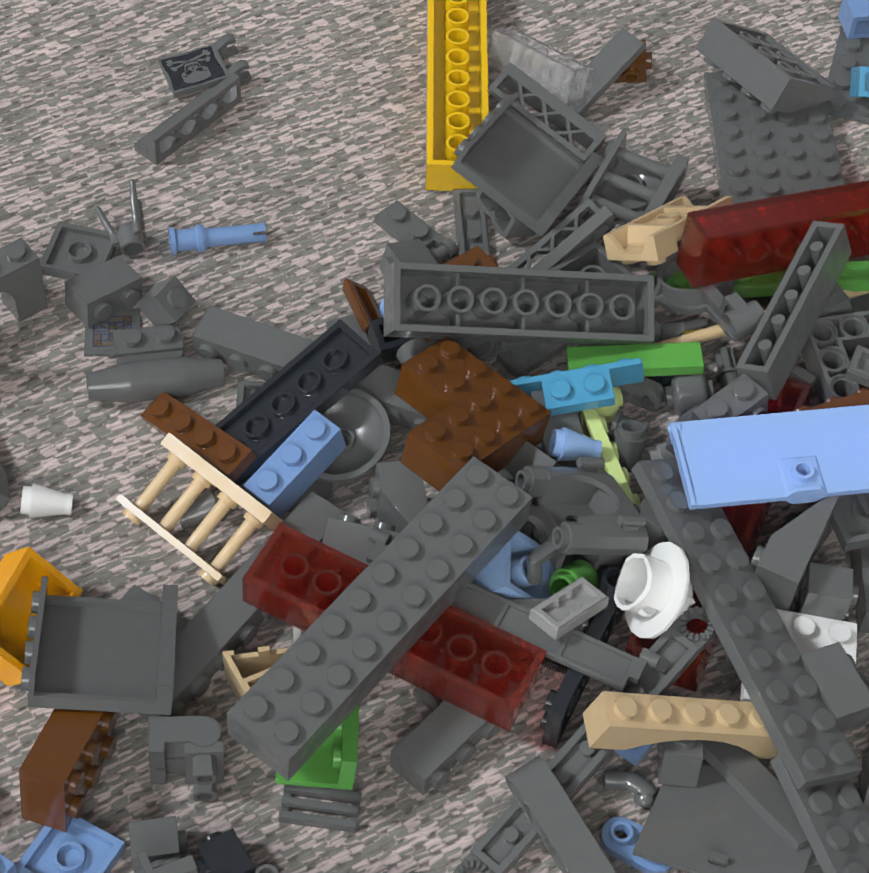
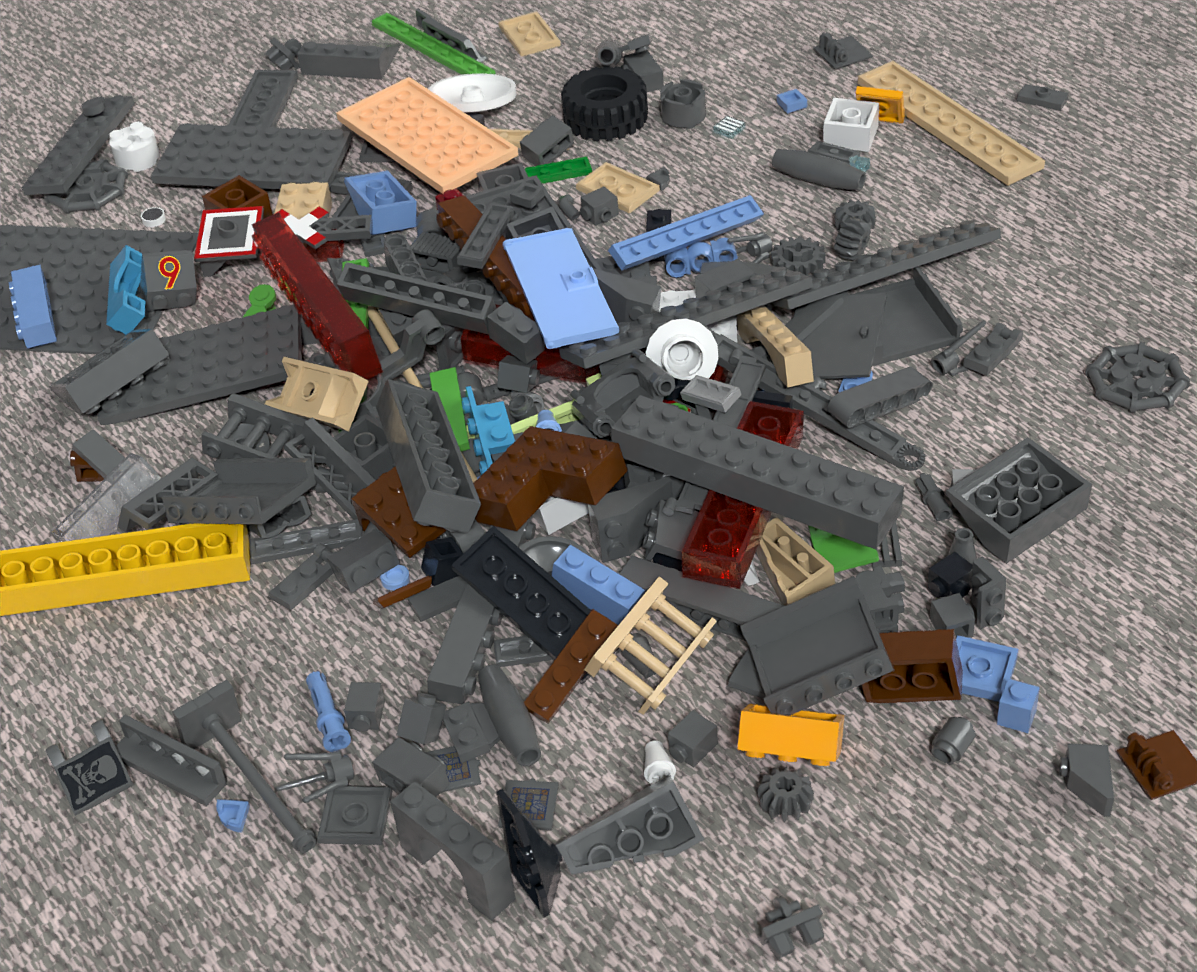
camera: 90 degrees left, 10 degrees down
none -> dark grey tile [172,679,317,854]
none -> medium blue tile [216,799,250,833]
none -> dark grey brick [344,682,385,732]
none -> piece [498,779,559,831]
none -> dark grey brick [668,710,718,768]

